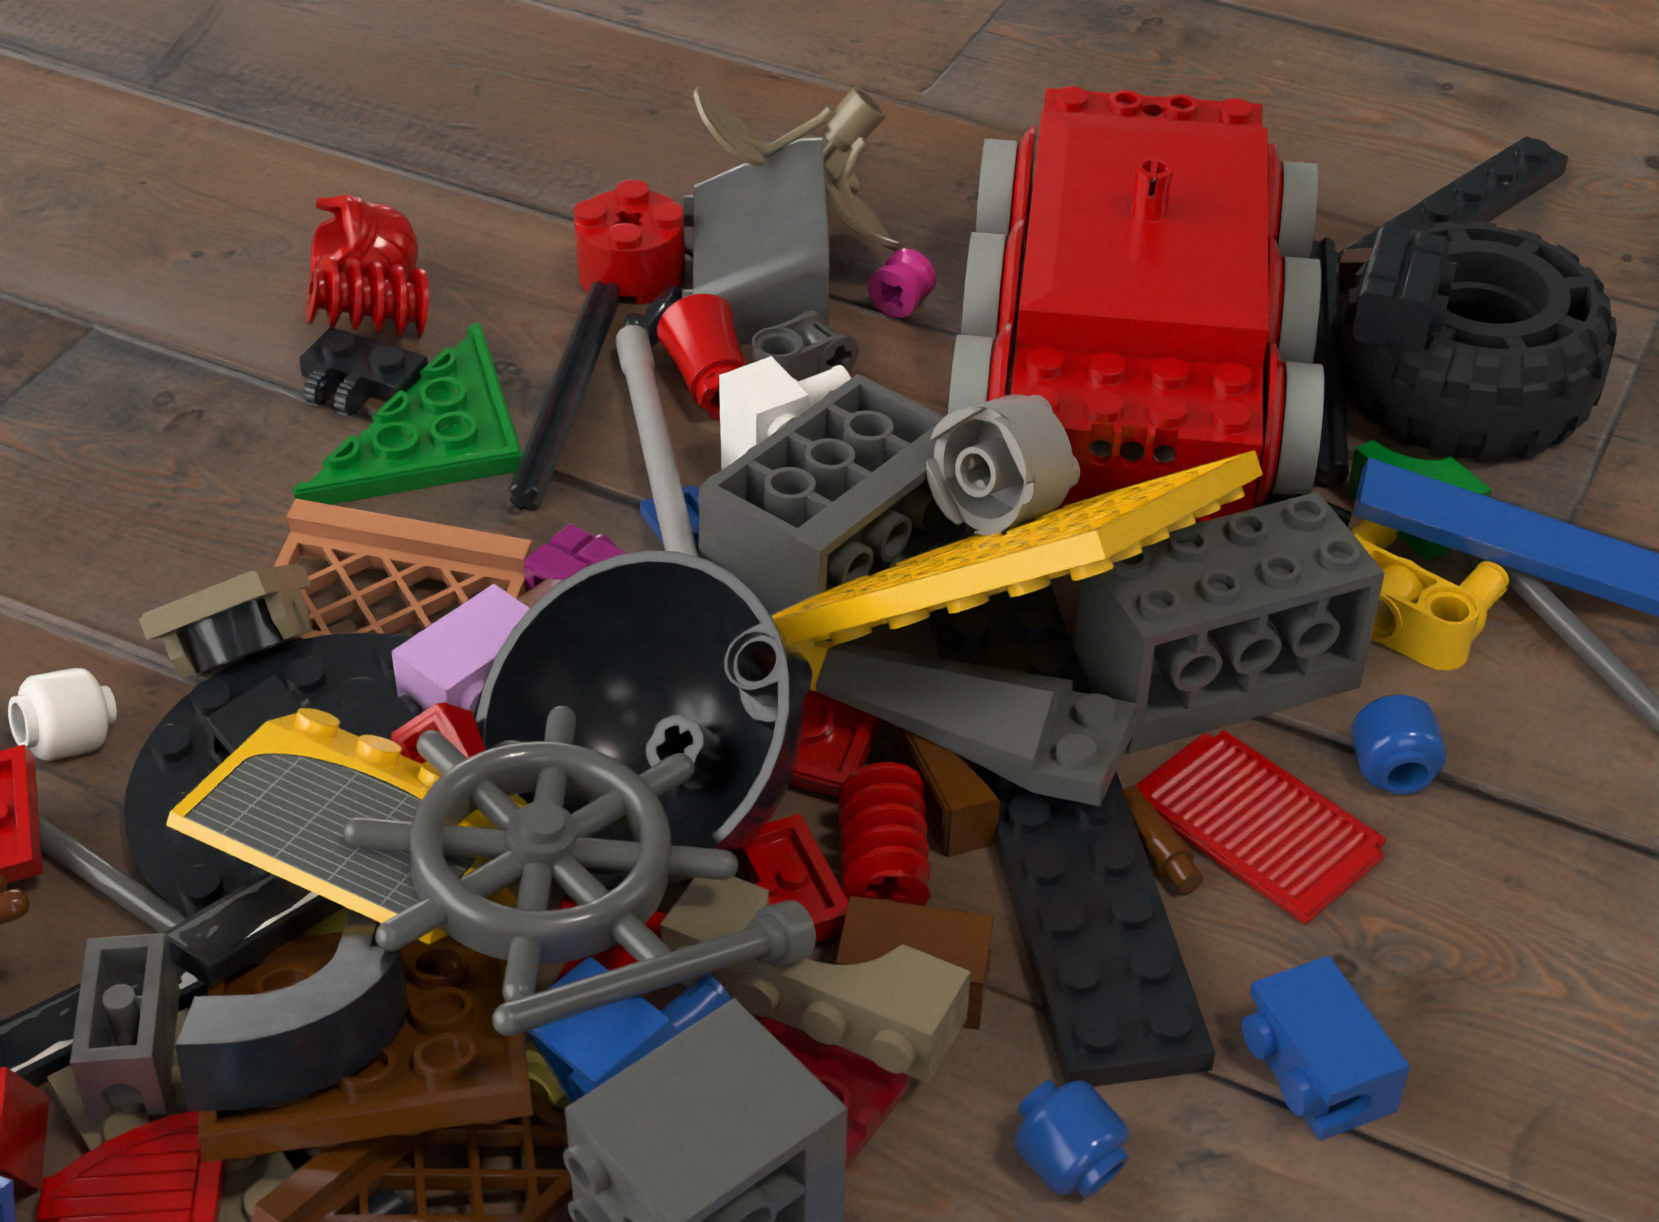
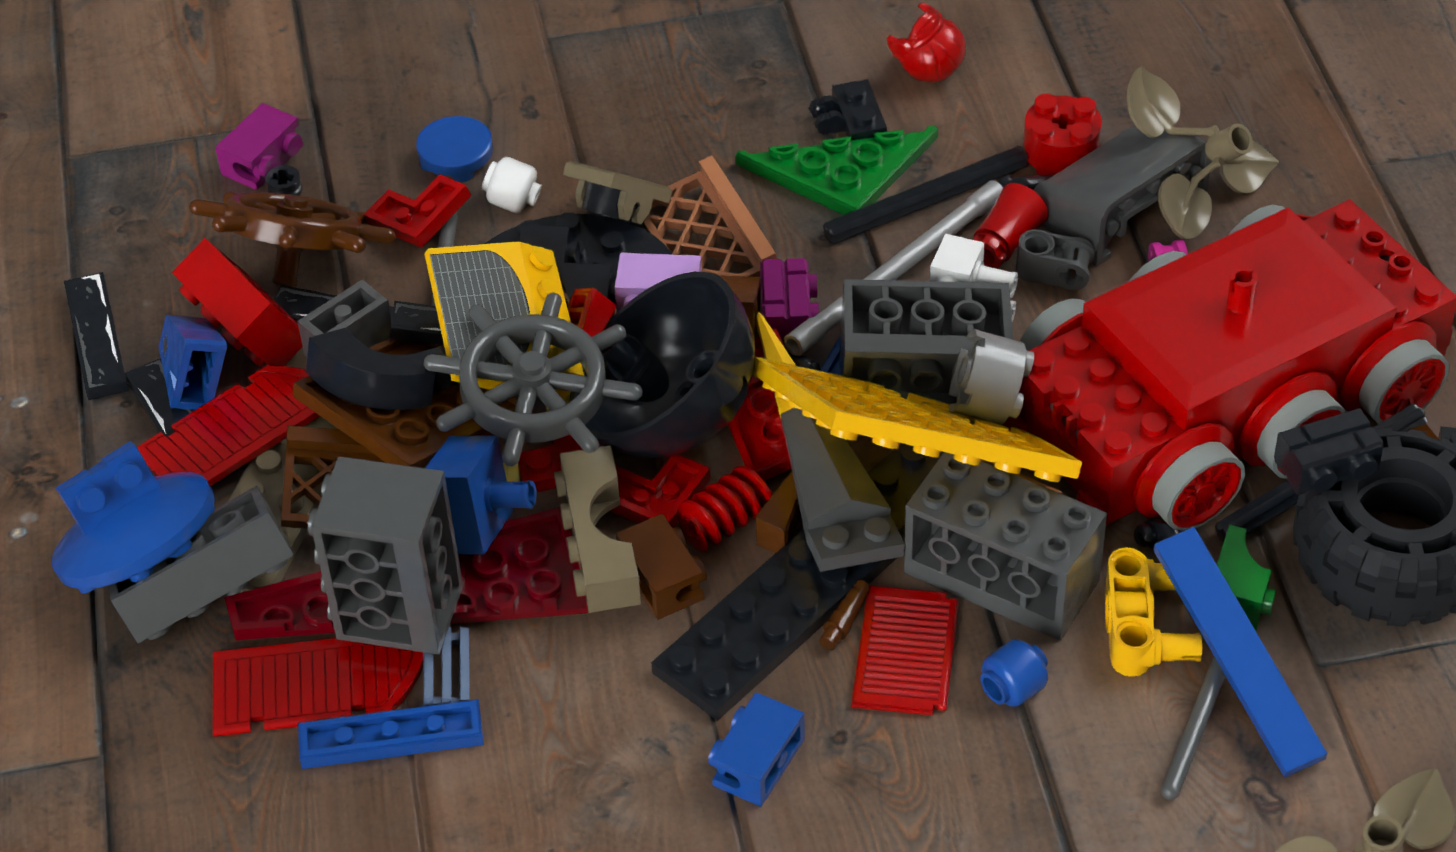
camera: 55 degrees right, 5 degrees up
red piece [306,254,430,339] -> none
dark grey piece [492,900,816,1036] -> none
blue head [1014,1080,1130,1199] -> none

